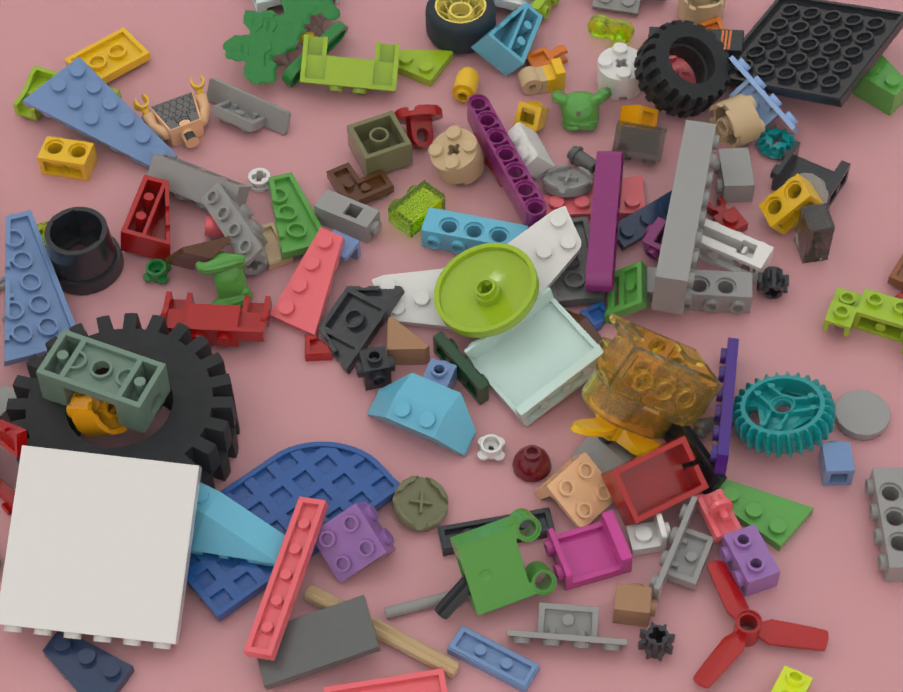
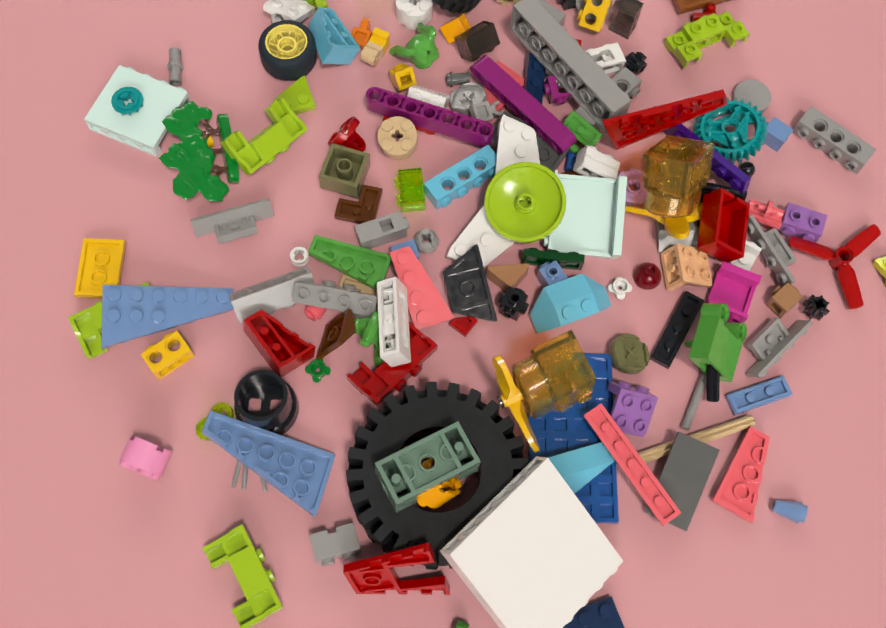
camera: 55 degrees left, 15 degrees up
torso [133,74,210,148] -> none
yellow brick [452,67,480,103] -> none
bright green wing [719,480,814,551] -> none
none -> white brick [377,277,411,367]
none -> light grey piece [414,228,439,254]
none -> light grey plate [468,101,503,122]
none -> clear yellow brick [492,330,596,453]
none -> white brick [573,146,620,179]
none -> red wing [603,89,728,150]
none -> black hinge [739,162,755,178]

